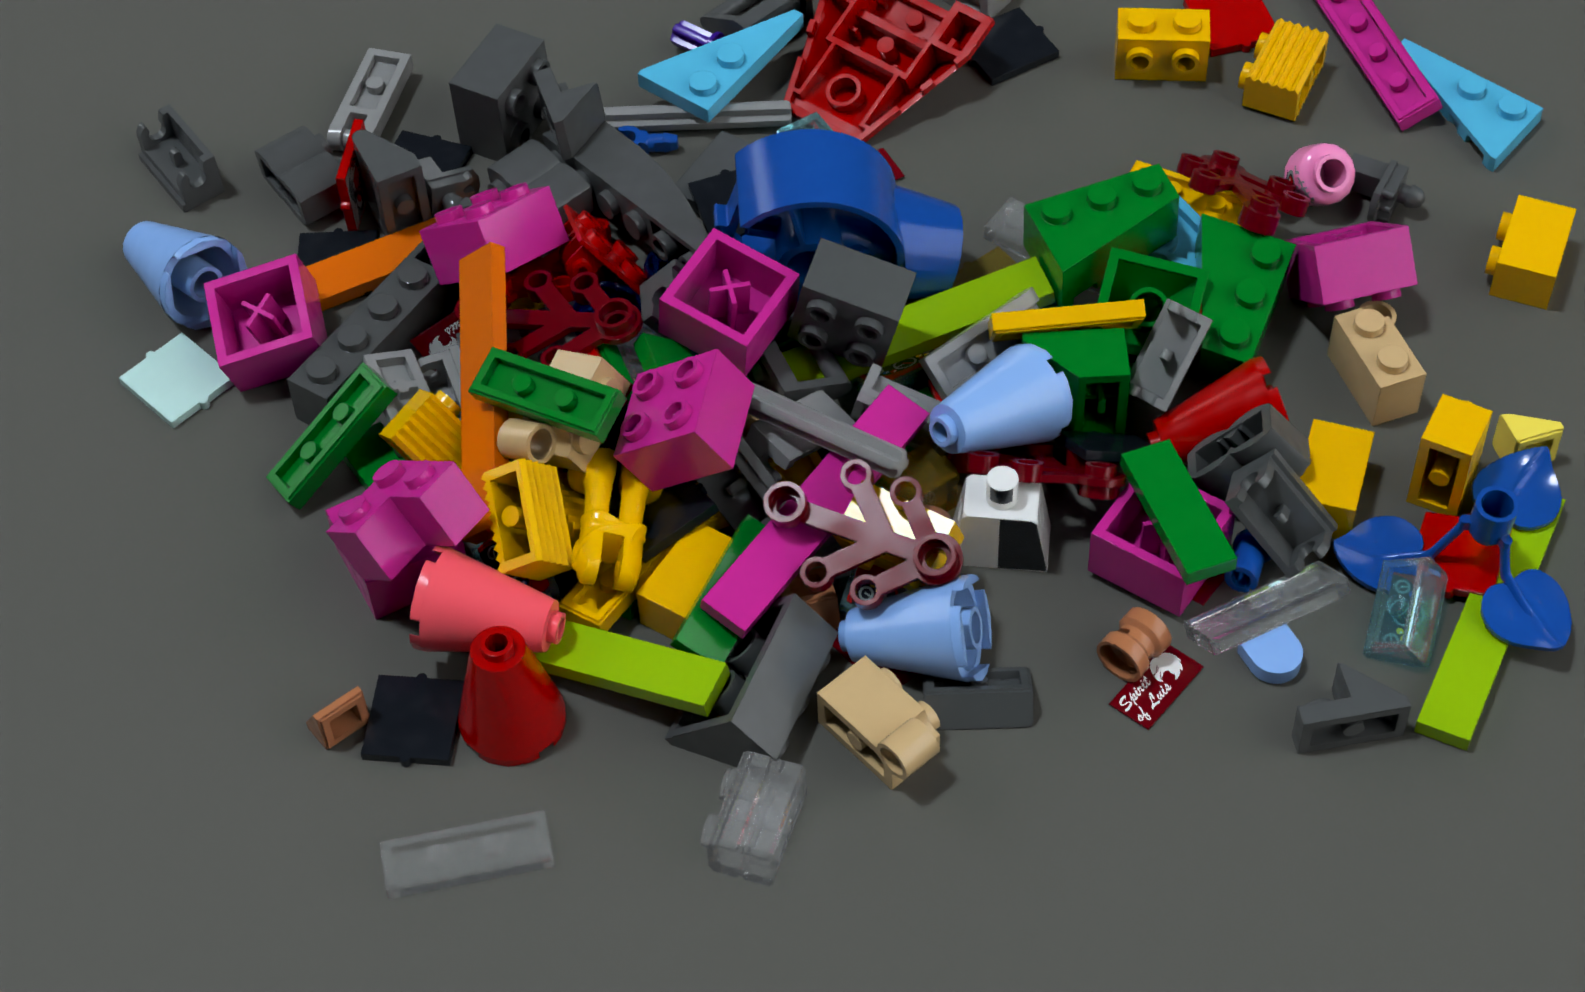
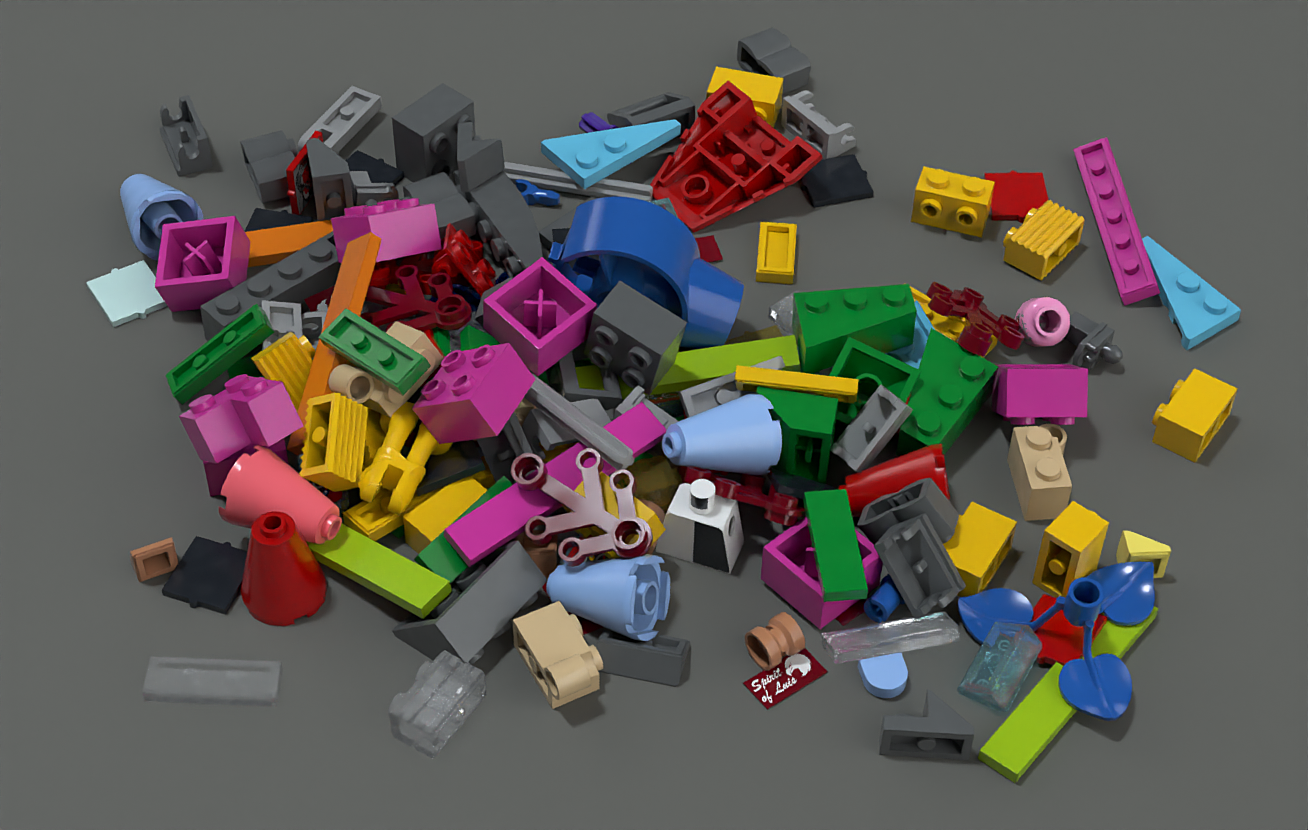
camera: 10 degrees right, 5 degrees down
none -> yellow tile [756,222,797,284]

